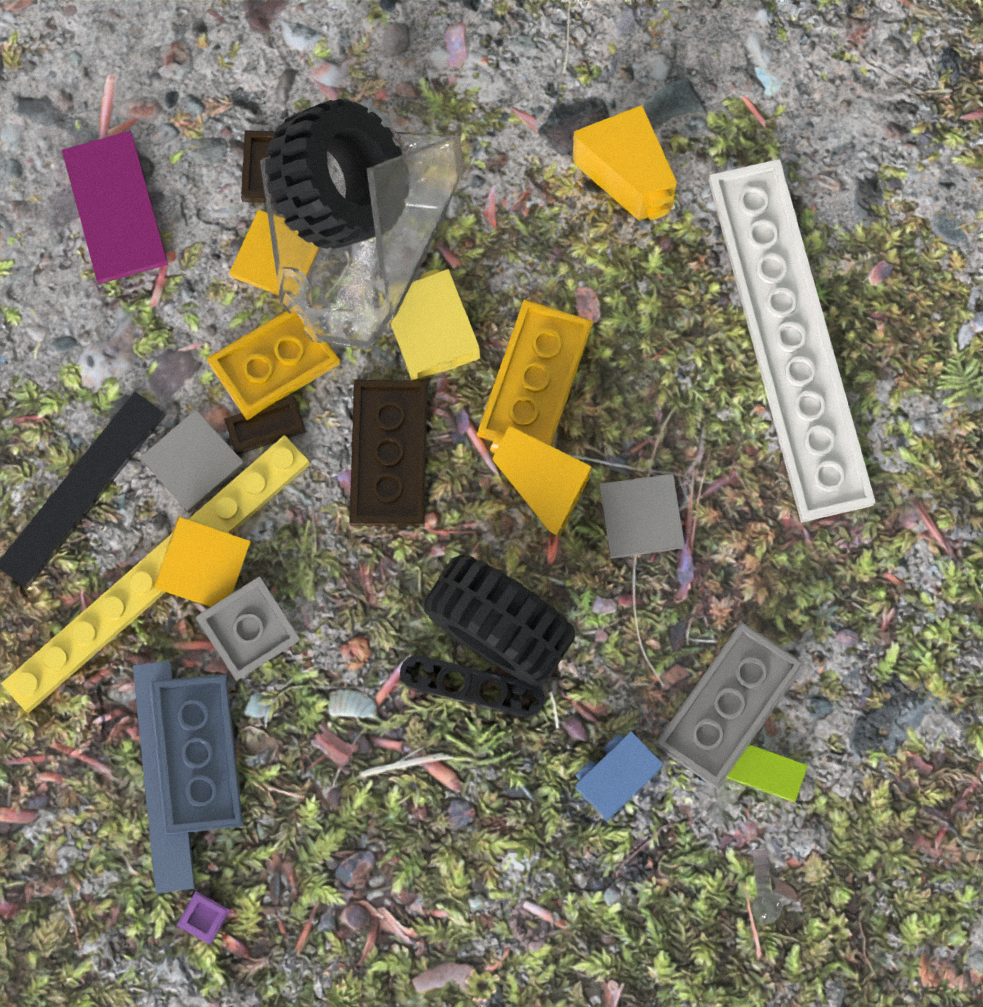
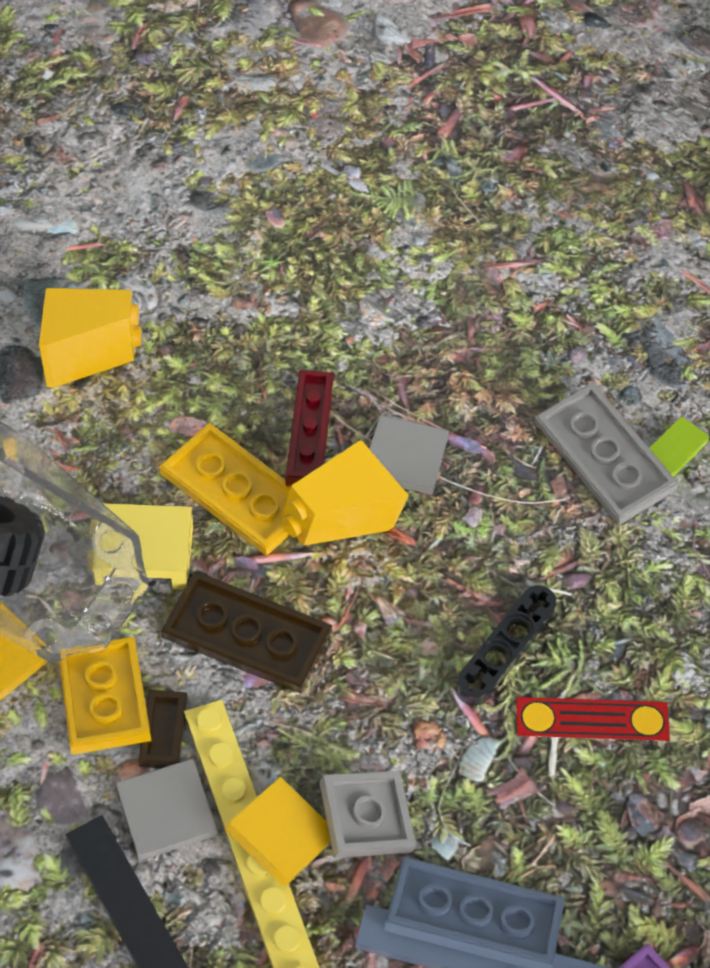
camera: 75 degrees left, 20 degrees down
black tyre [424,554,575,686] -> none
medium blue brick [575,731,664,822] -> none
white plate [709,159,876,523] -> none
none -> dark red tile [285,370,334,486]
none -> sticker [516,697,670,741]

